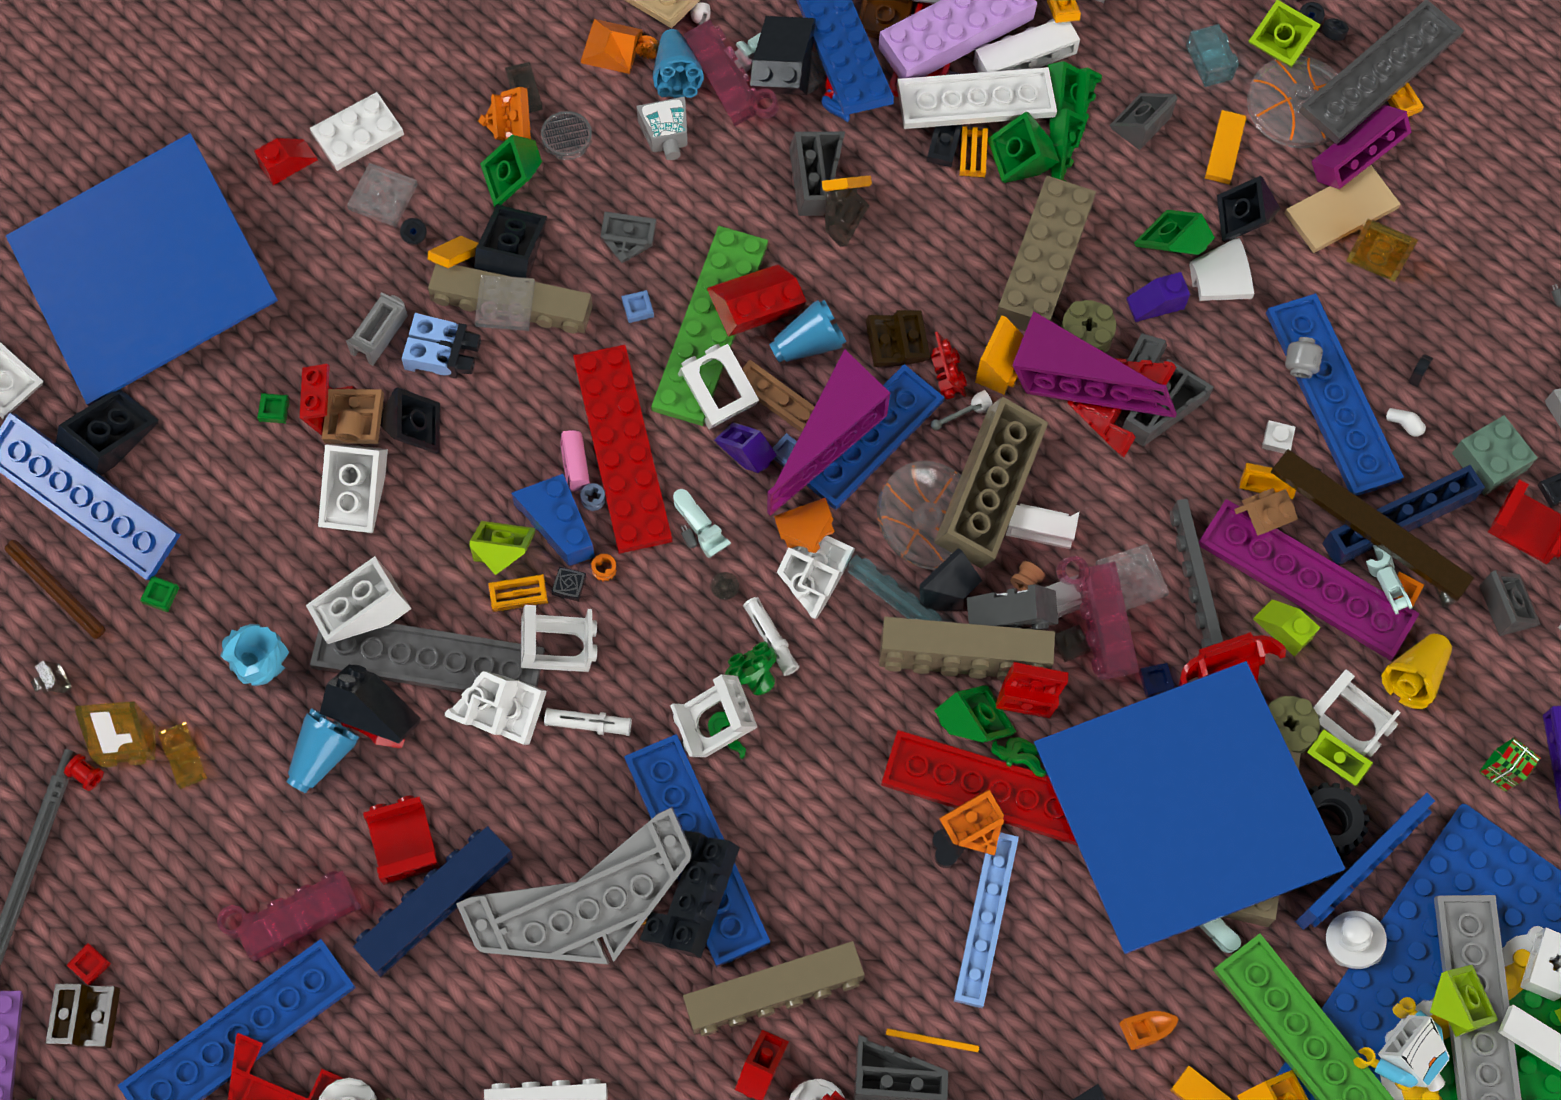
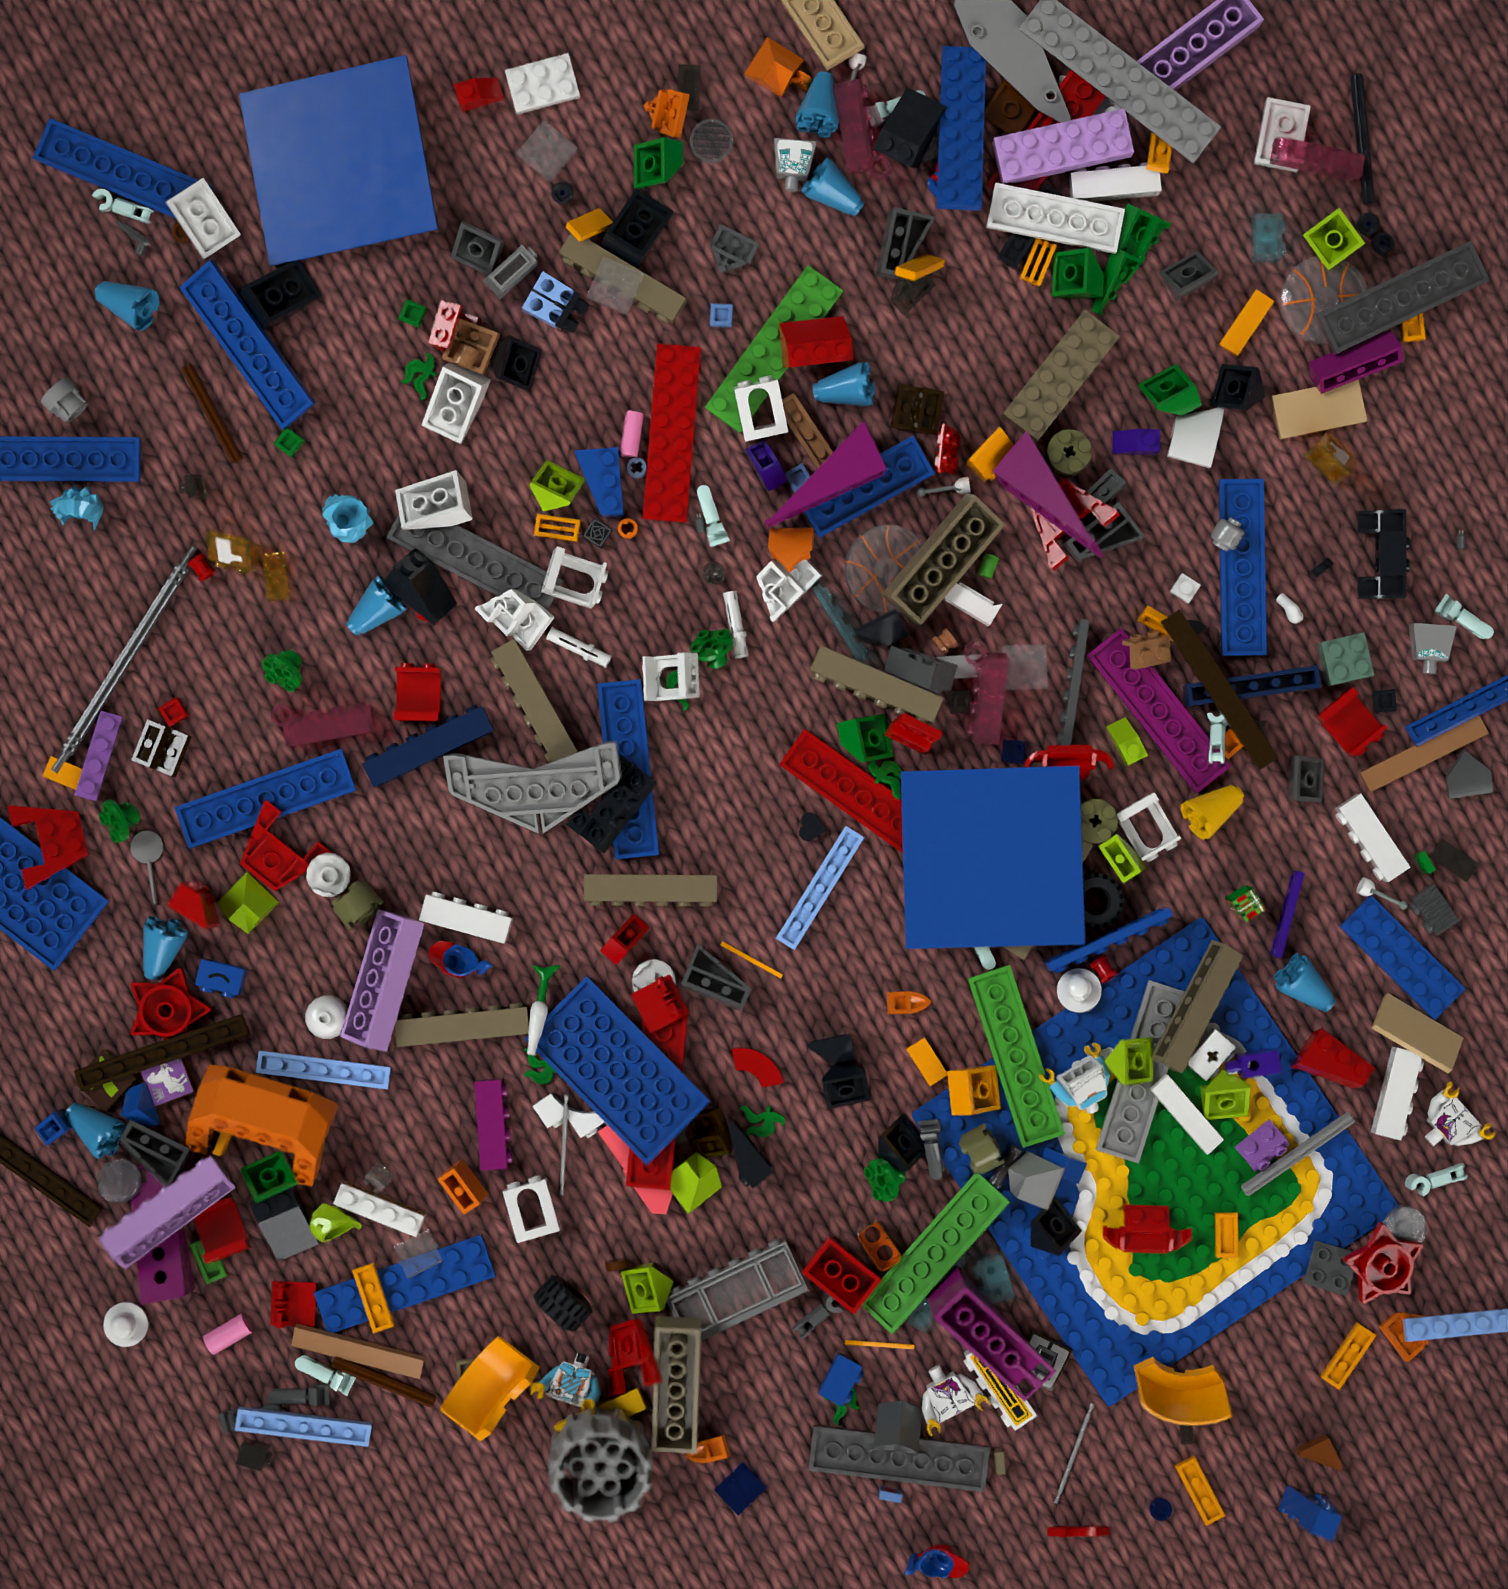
camera: 25 degrees right, 20 degrees up
orange slope [938,790,1004,856] -> none
none -> green plate [262,650,302,692]
none -> green piece [402,353,437,400]
none -> dark grey slope [450,221,505,275]
none -> dark tan brick [490,639,578,763]
none -> dark azure cone [801,158,865,216]
none -> bright green piece [977,553,999,579]
none -> red bush [1090,955,1118,984]
none -> dark tan brick [1151,940,1243,1073]
none -> black bracket [1357,509,1410,600]

